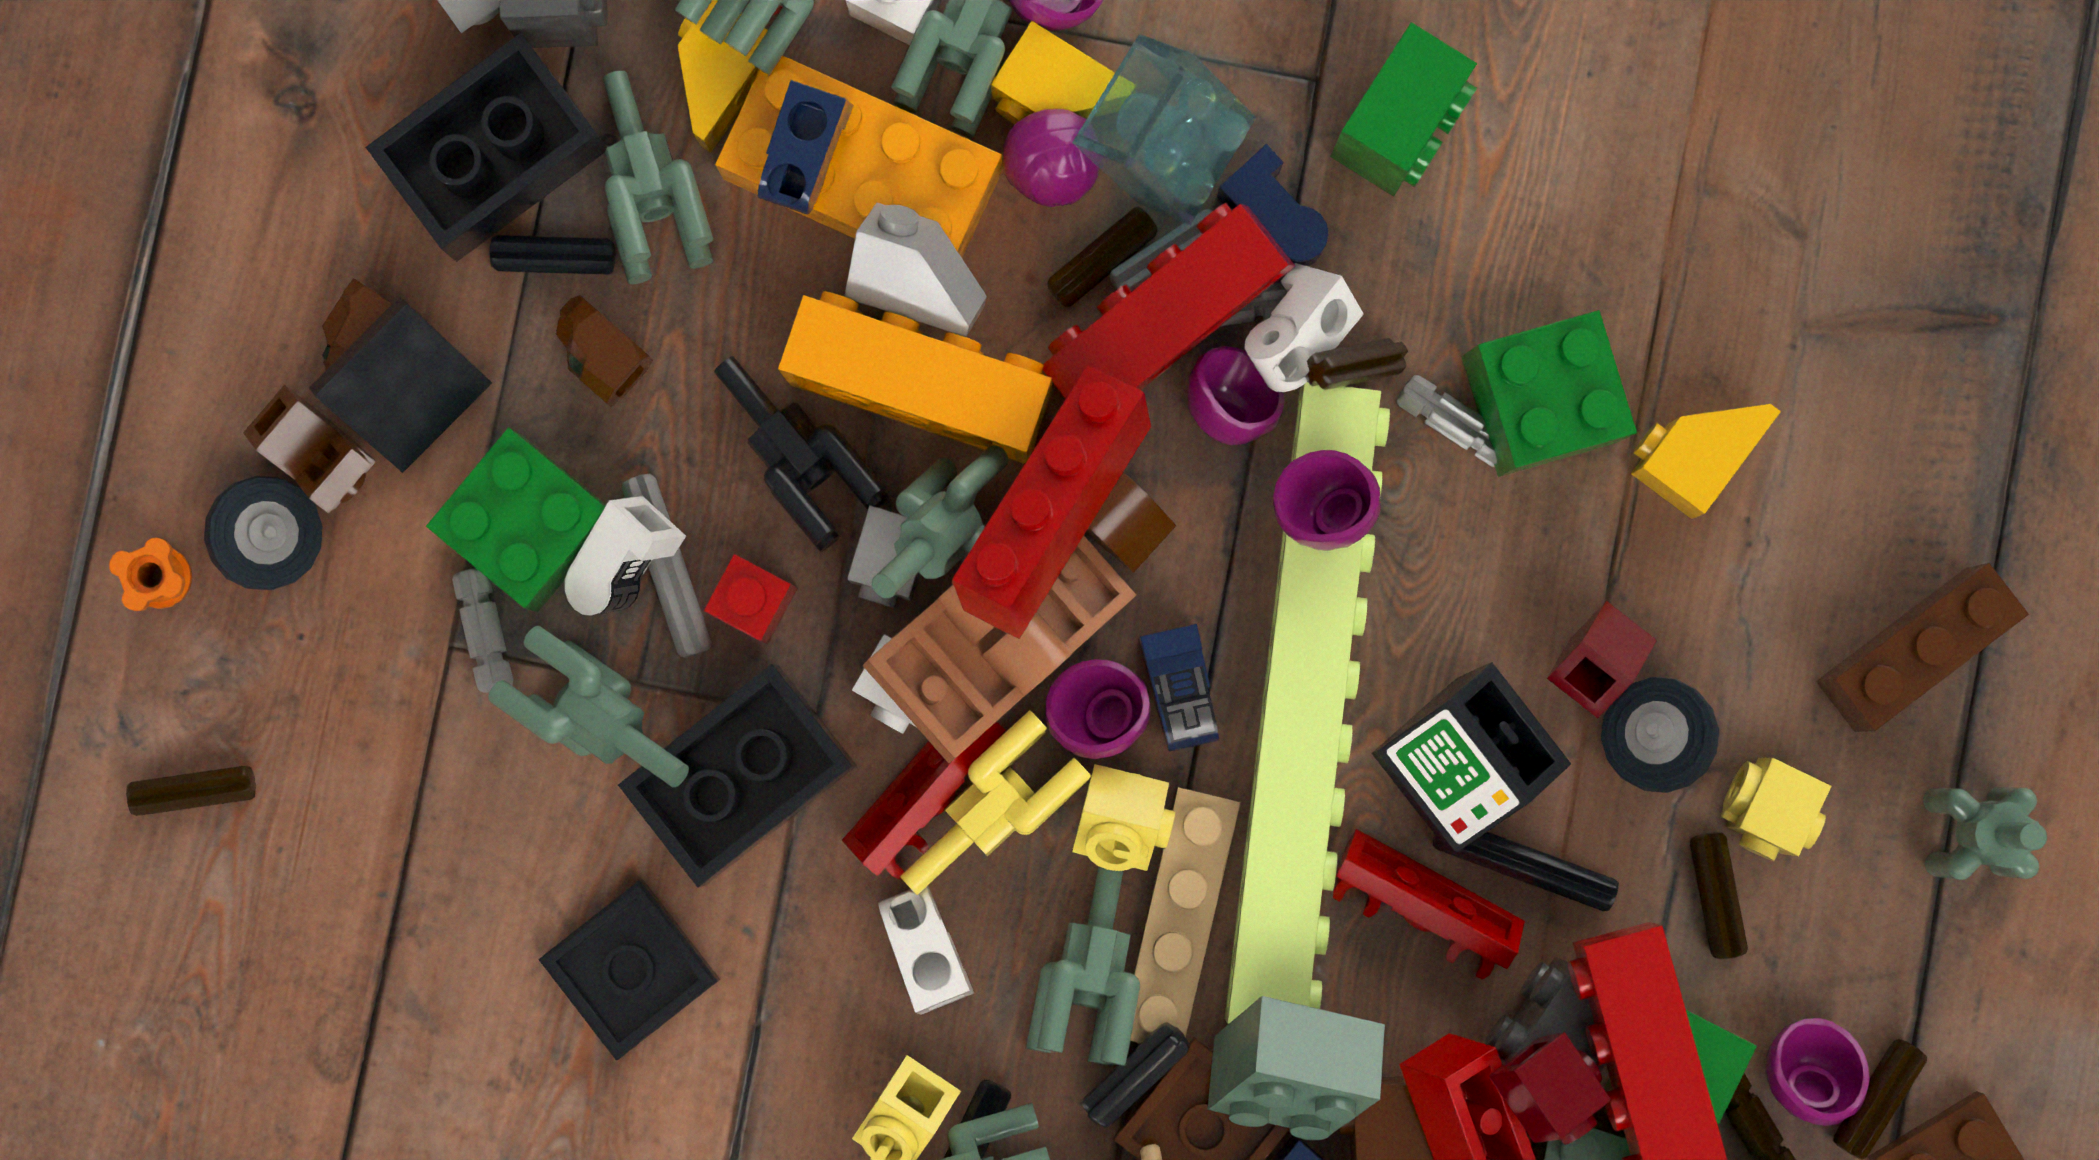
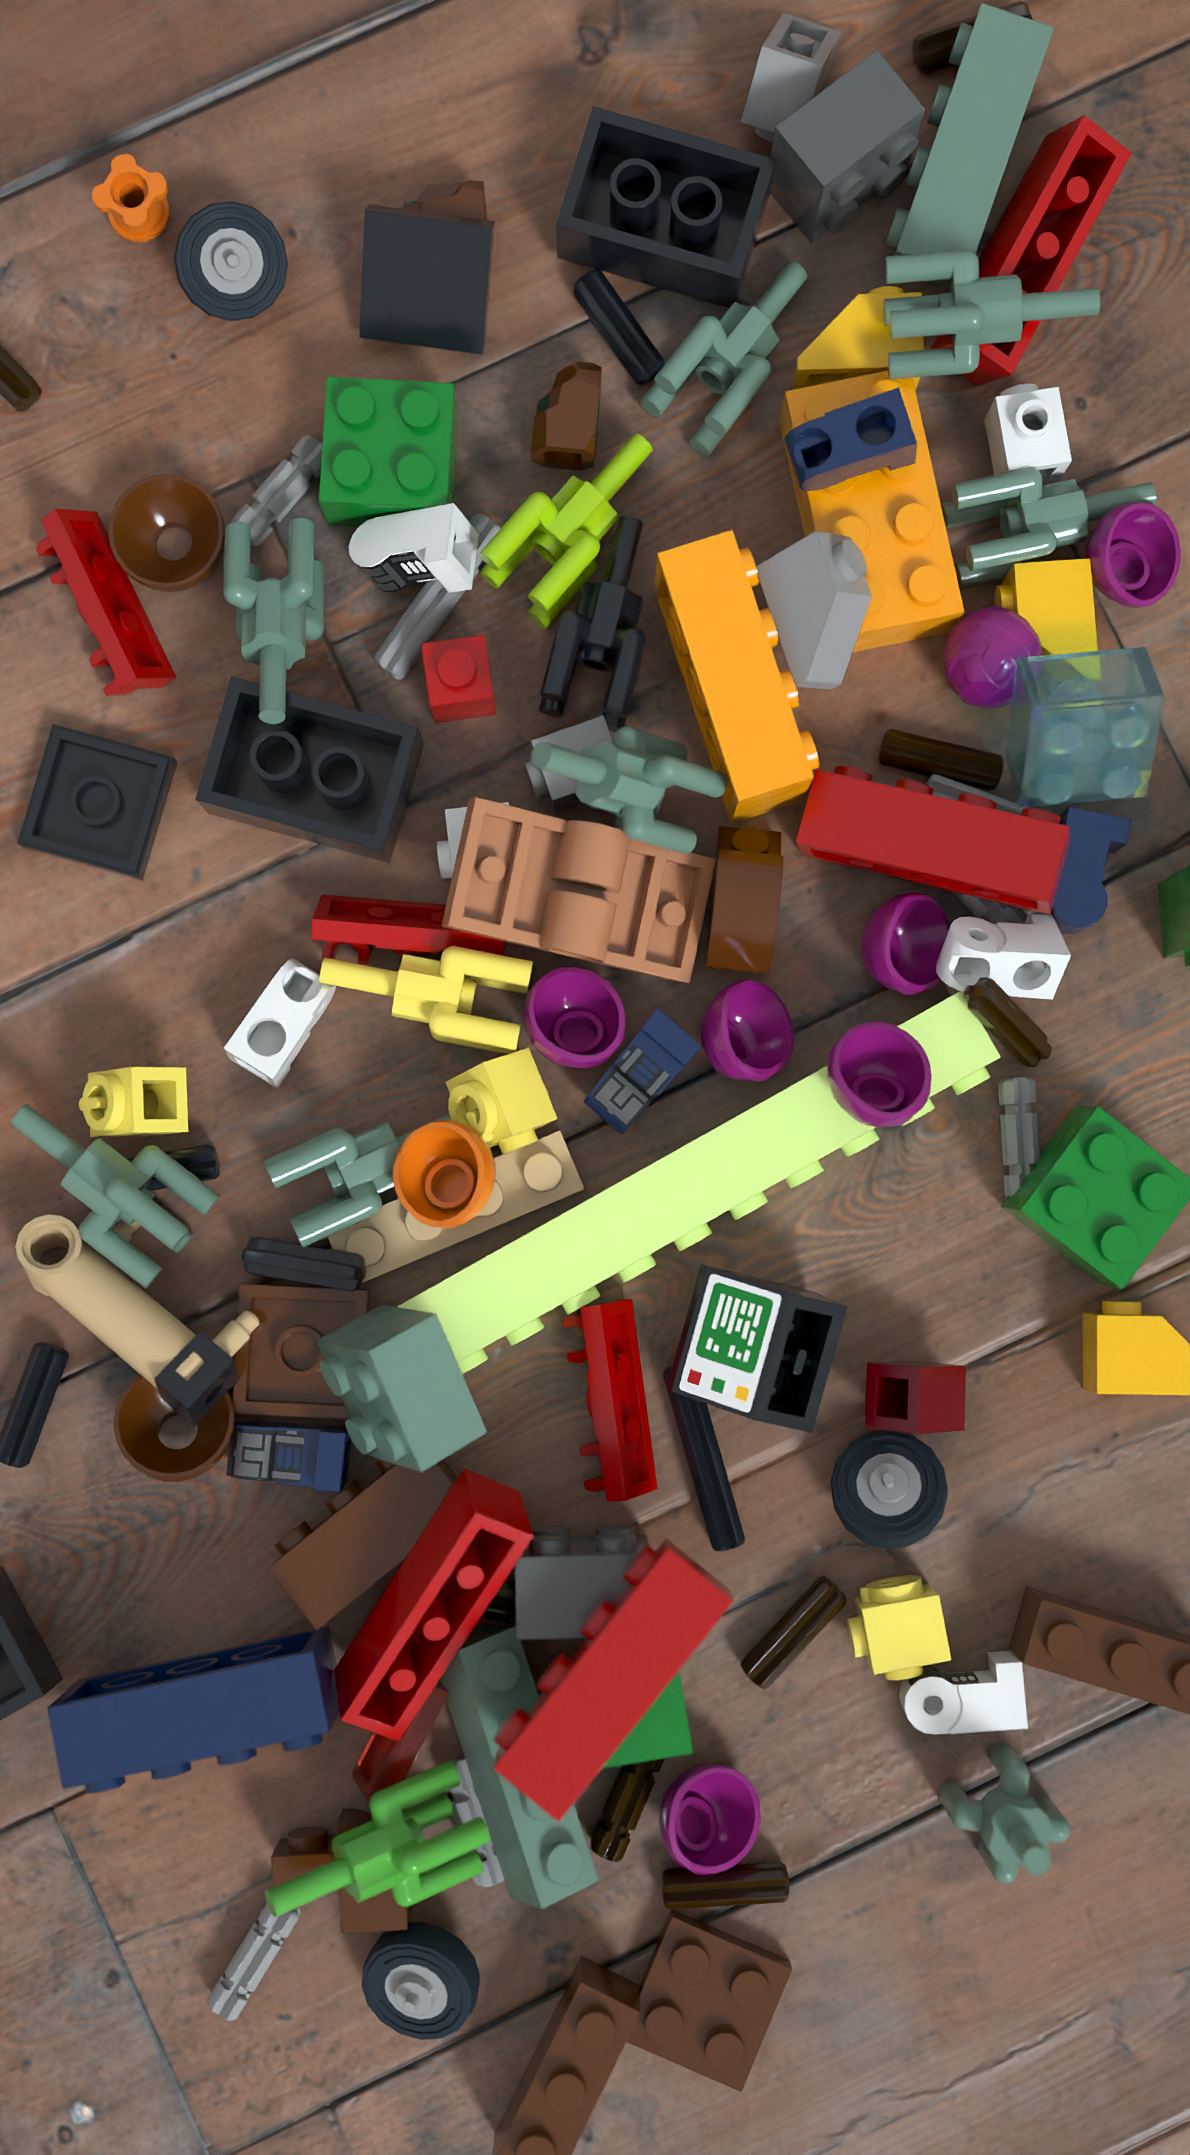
camera: 50 degrees right, 0 degrees up
reddish brown brick [243,385,376,513] -> none
red brick [952,365,1151,639] -> none
dark red brick [1489,1032,1611,1145] -> none
none -> red plate [36,508,177,696]
none -> reddish brown piece [108,474,225,592]
none -> orange piece [393,1120,496,1228]
none -> lime plant [479,433,653,629]
none -> magenta piece [700,980,794,1082]
none -> white leg [899,1650,1028,1734]

